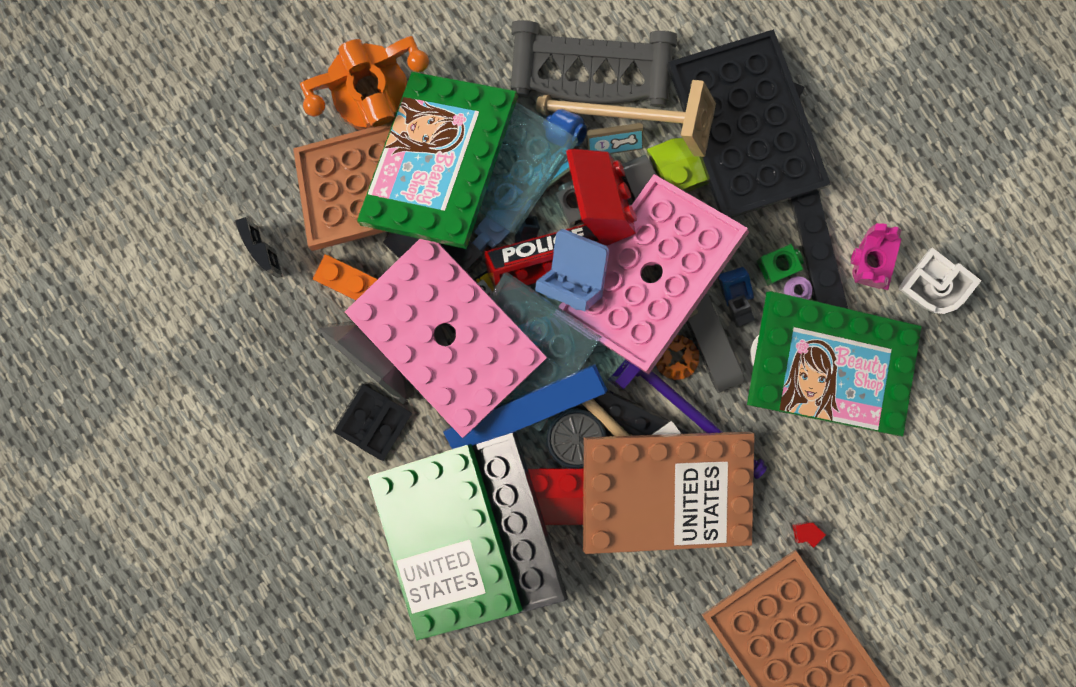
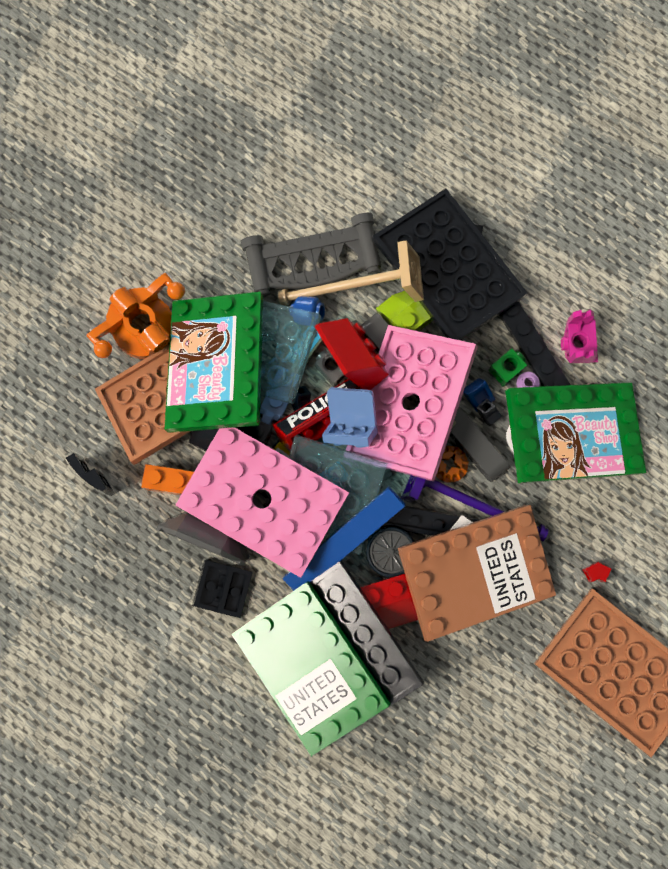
camera: 25 degrees left, 5 degrees down
tan piece [582,399,630,436] -> none
slope [586,123,643,154] -> none
white brick [899,248,981,314] -> none

